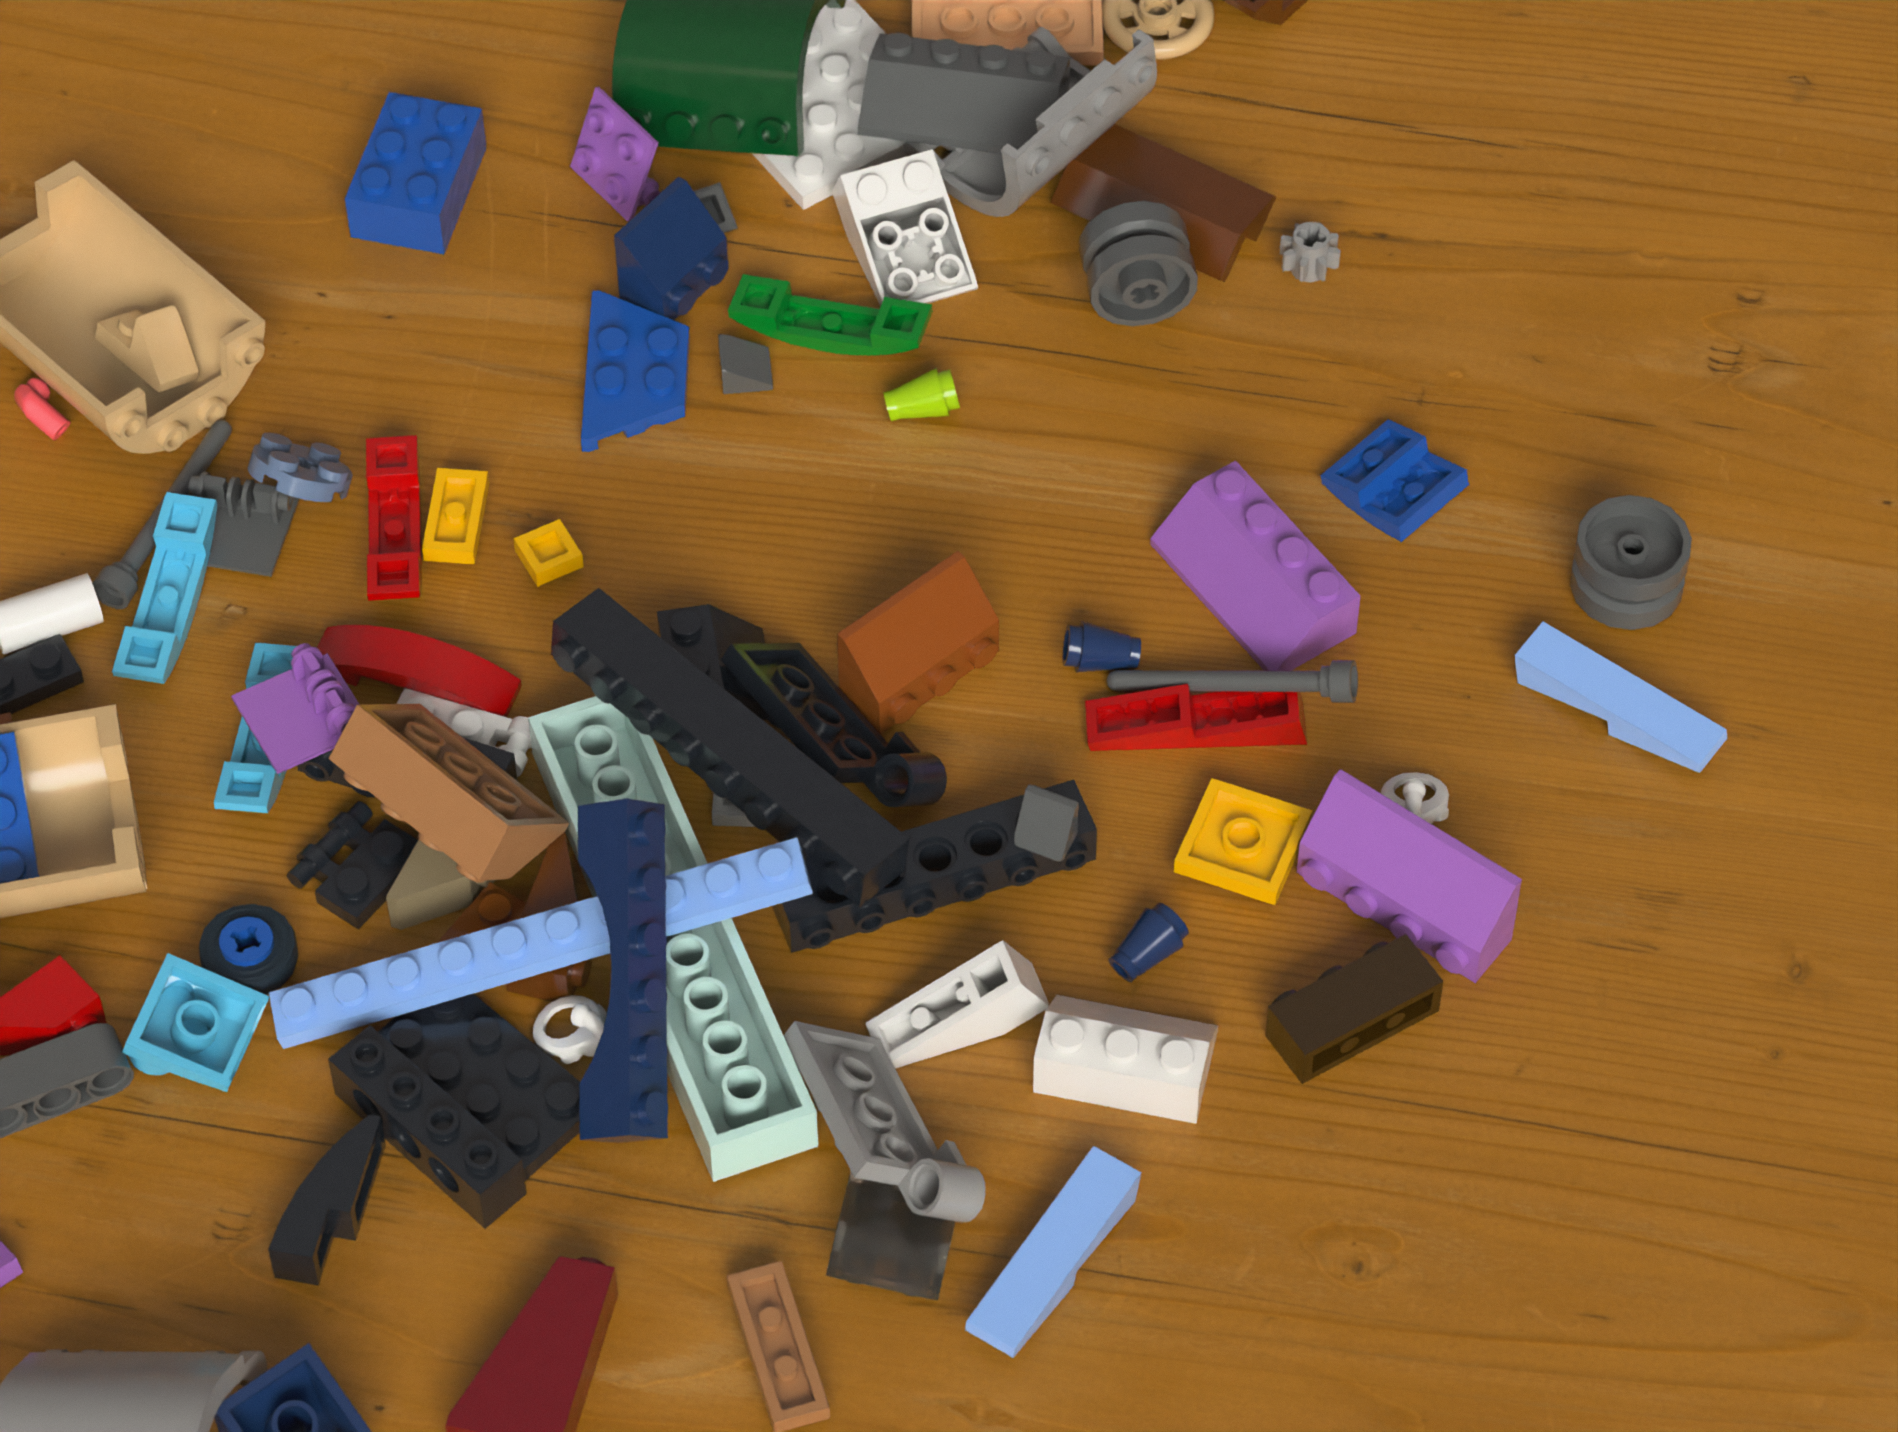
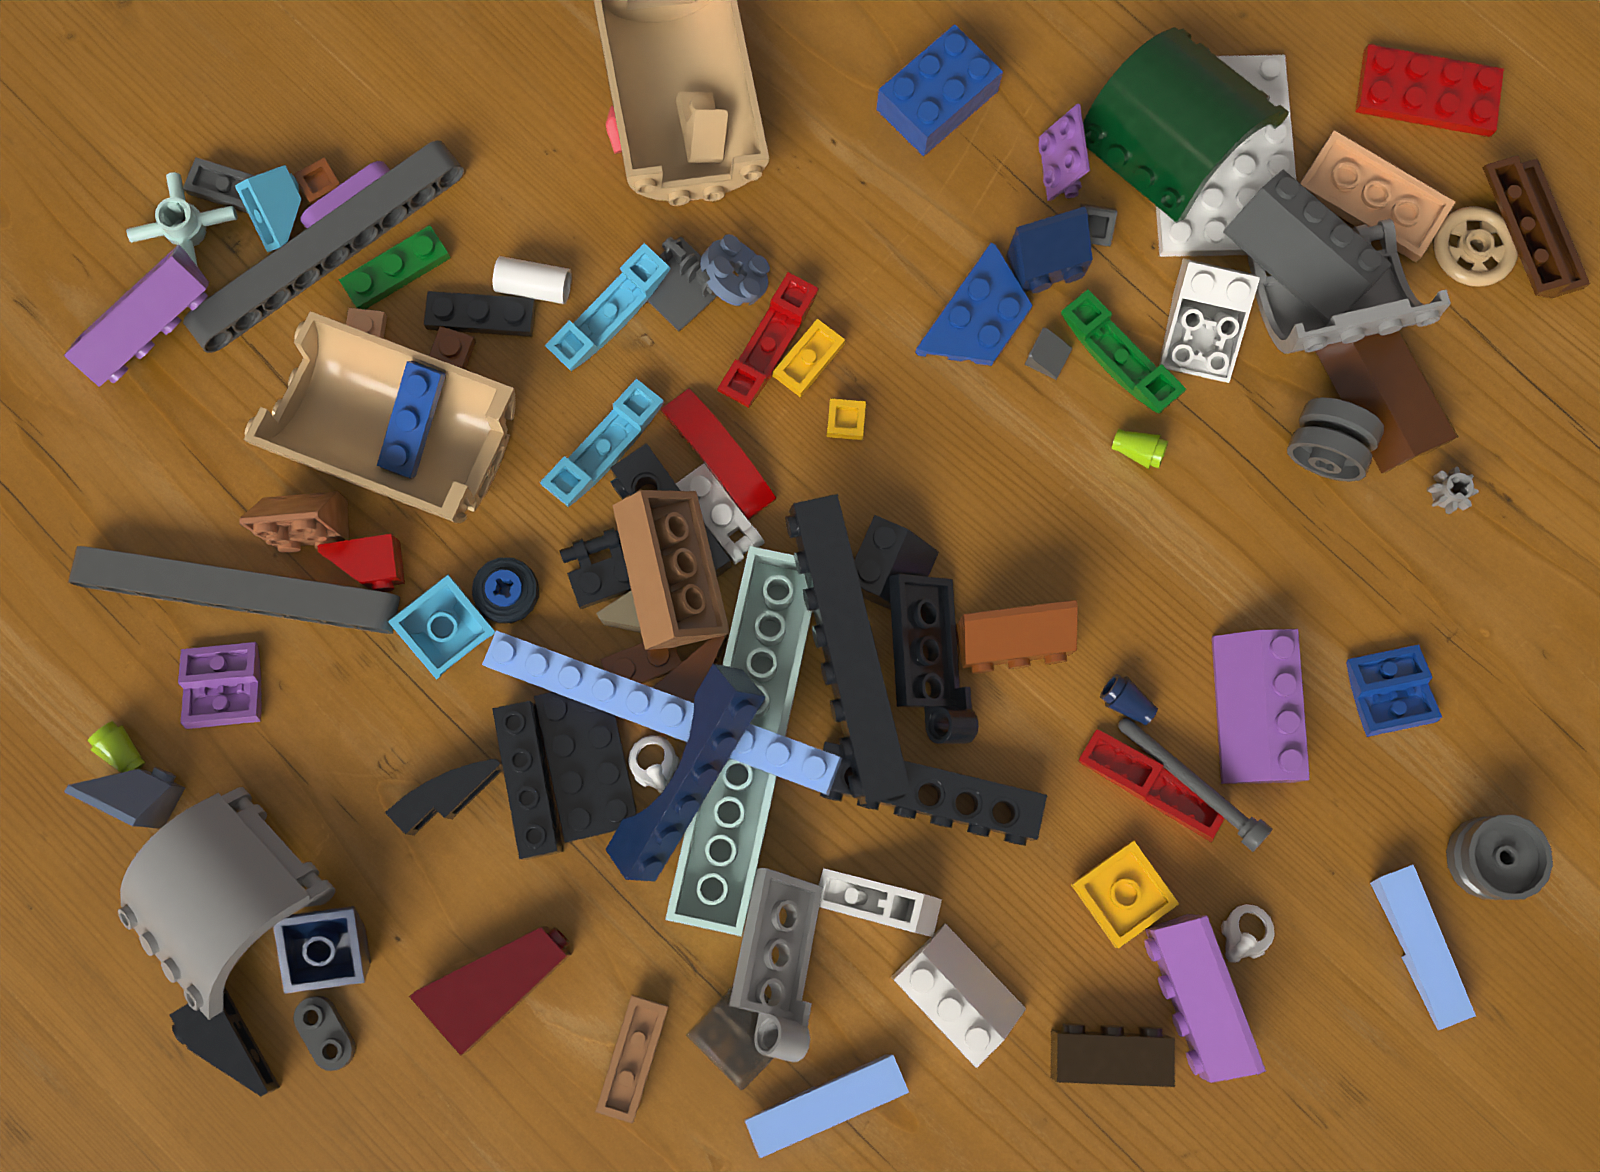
camera: 30 degrees right, 25 degrees up
dark grey piece [92,420,232,609] -> none
medium lavender hinge [231,643,359,774] -> none
dark grey slope [1014,784,1079,862] -> none
dark blue cone [1109,903,1189,982] -> none

